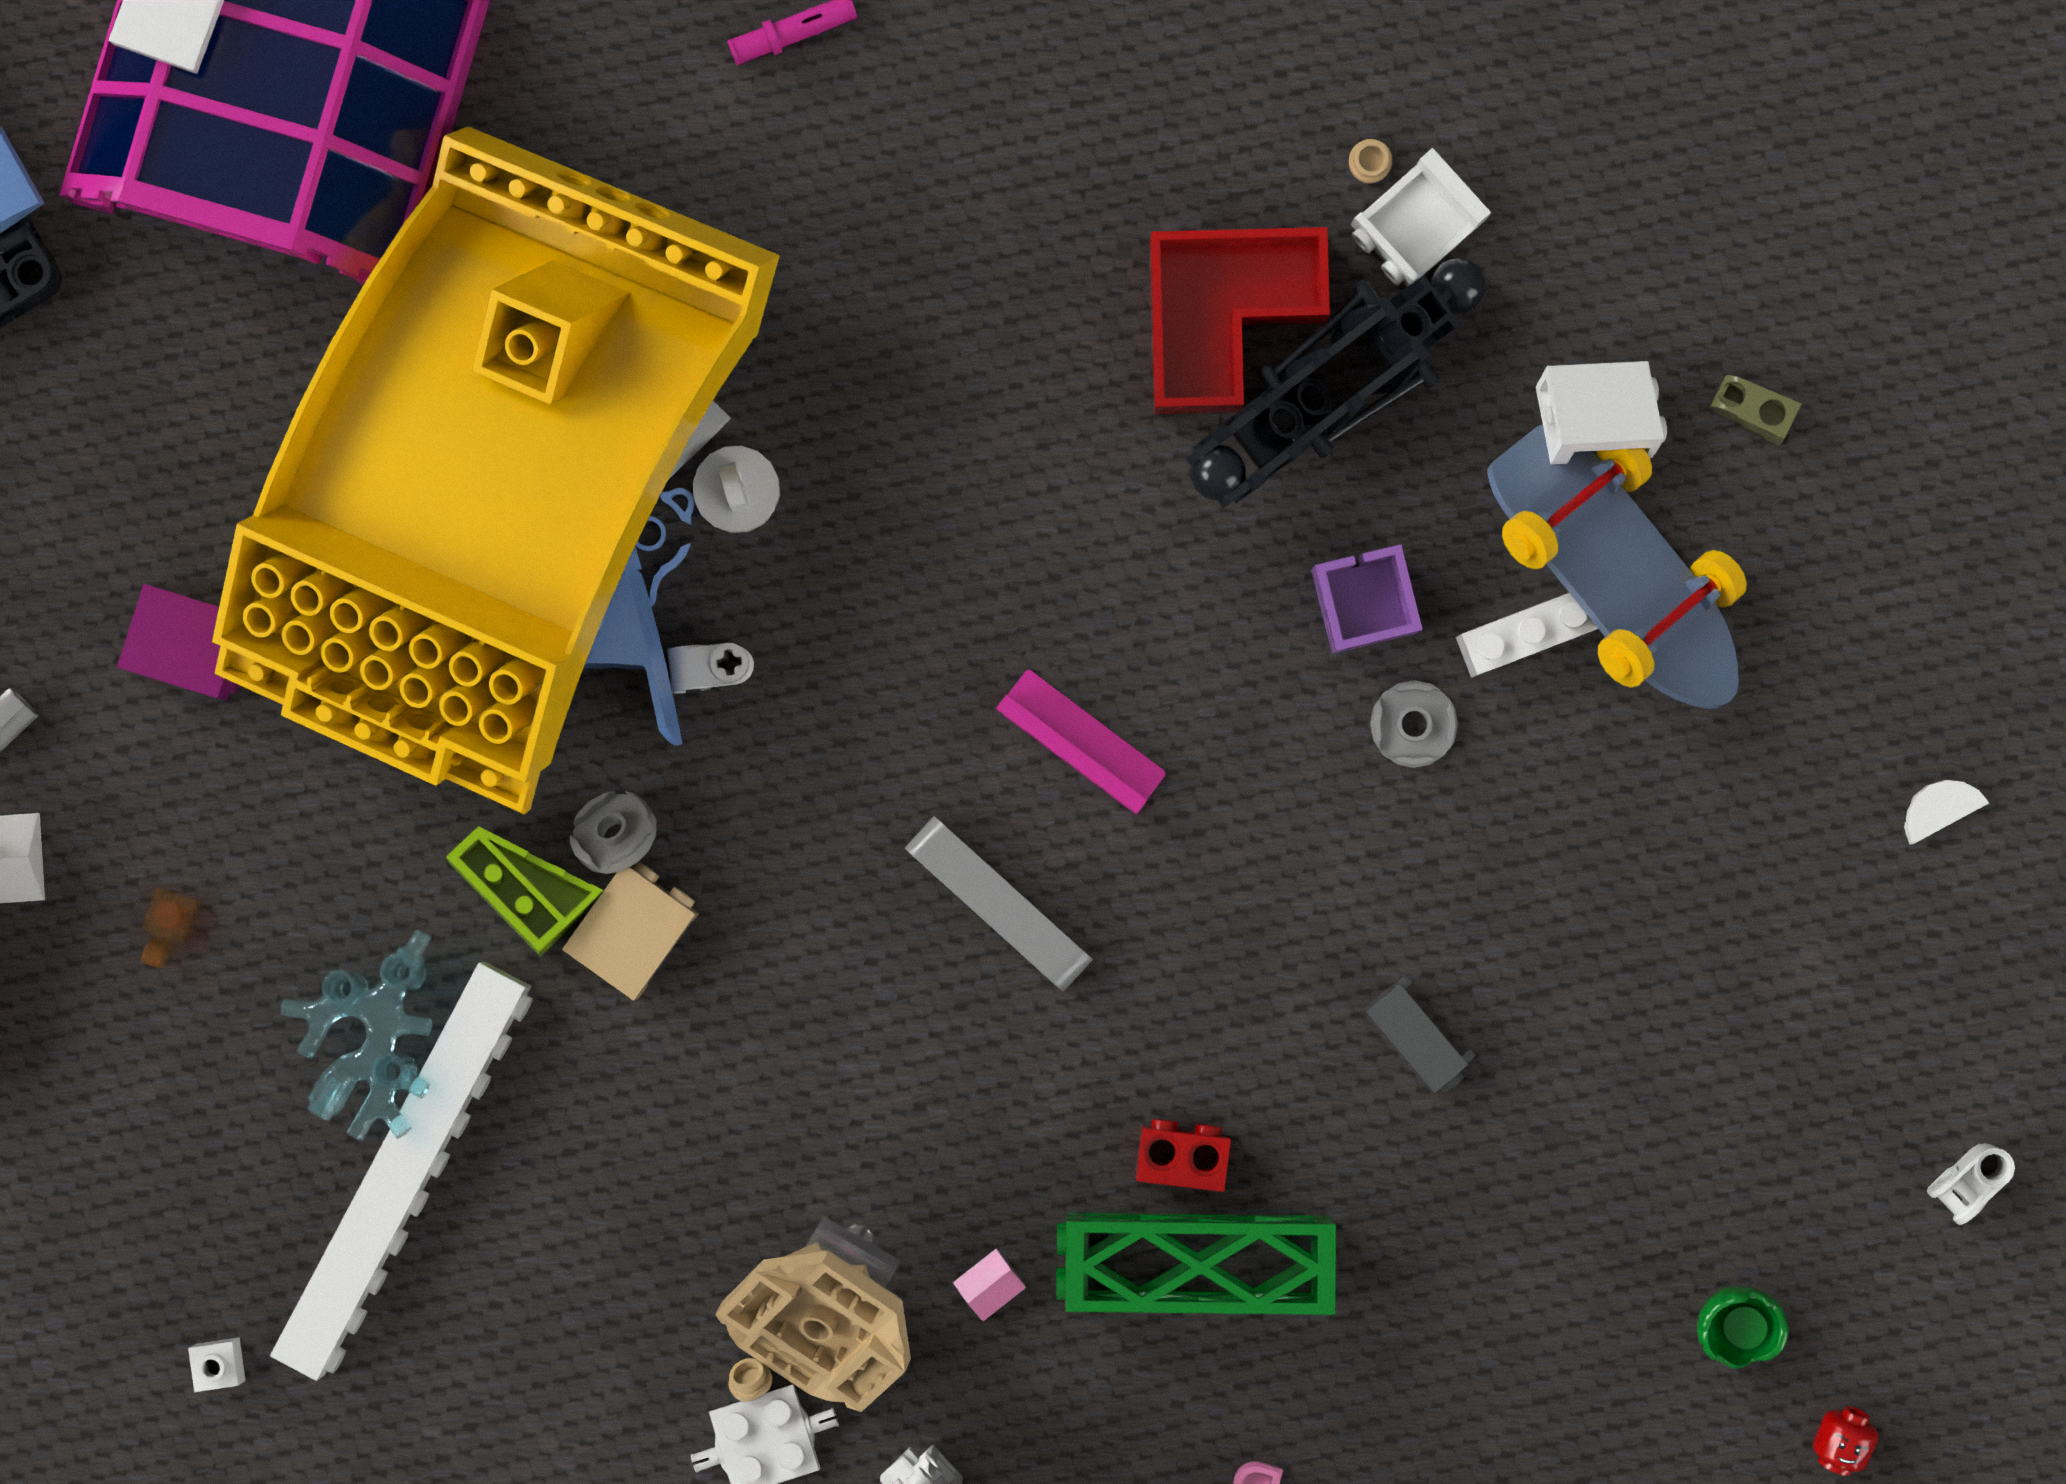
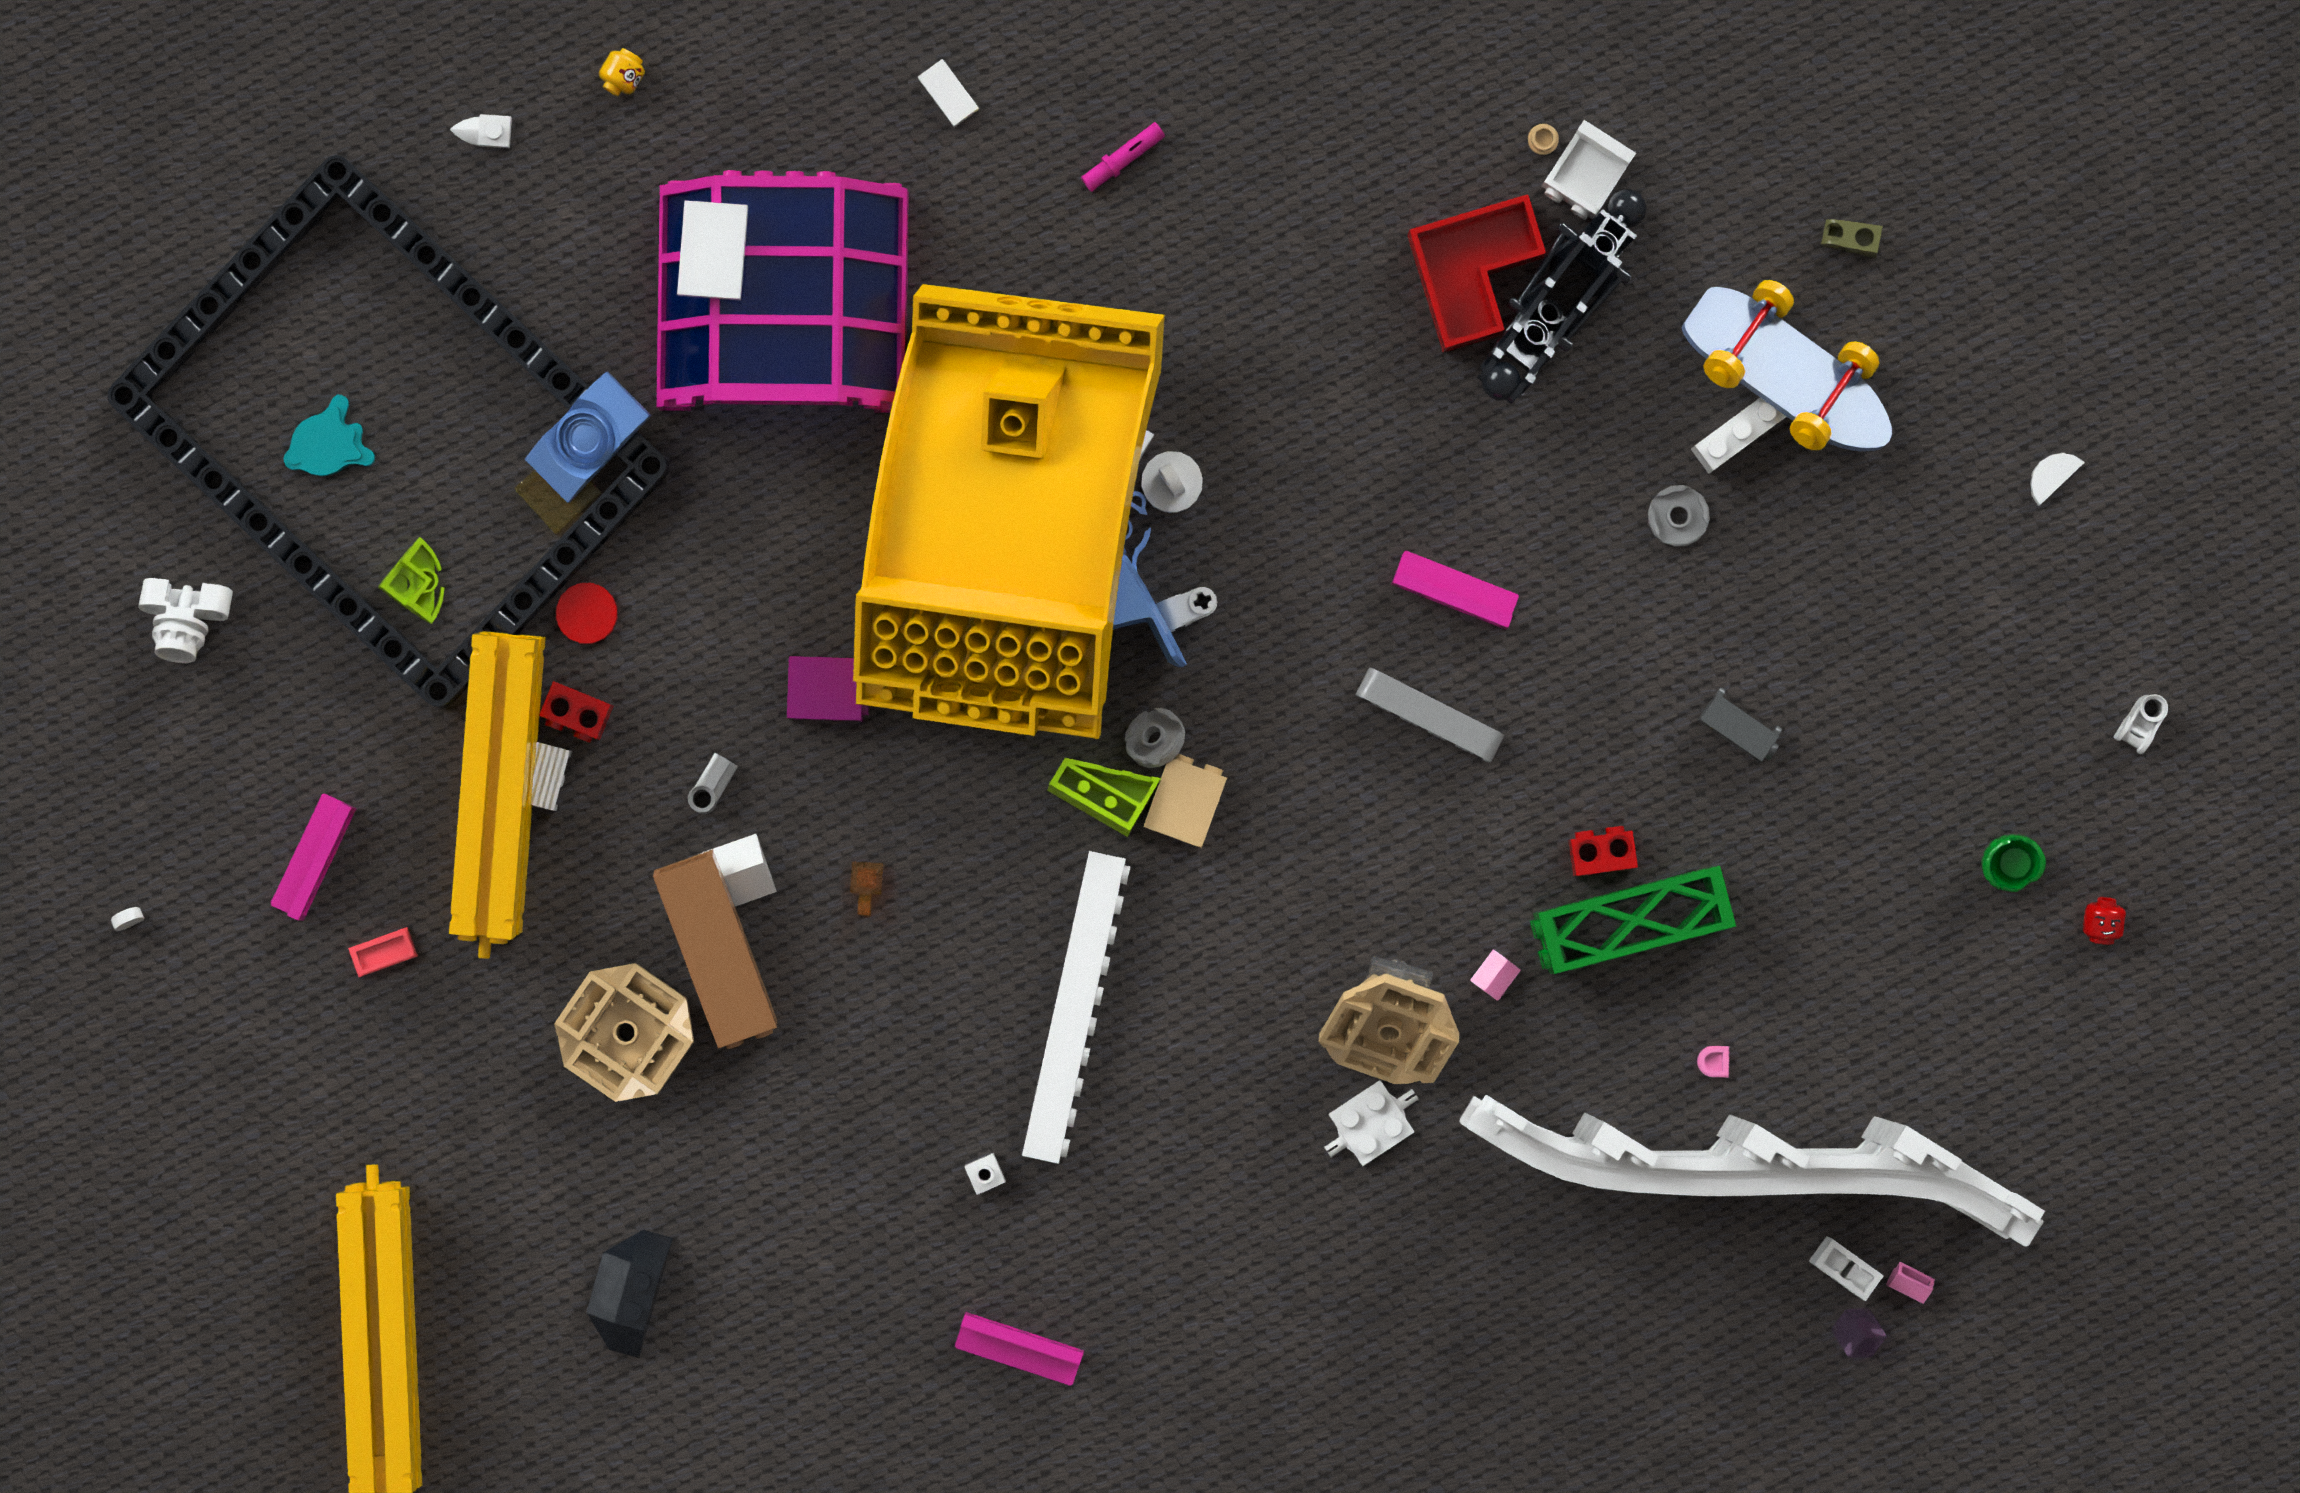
camera: 15 degrees left, 0 degrees up
clear light blue plant [281,929,432,1141] -> none
tan plate [728,1358,773,1402] -> none
medium lavender piece [1311,544,1423,654] -> none
white panel [1536,361,1667,465] -> none

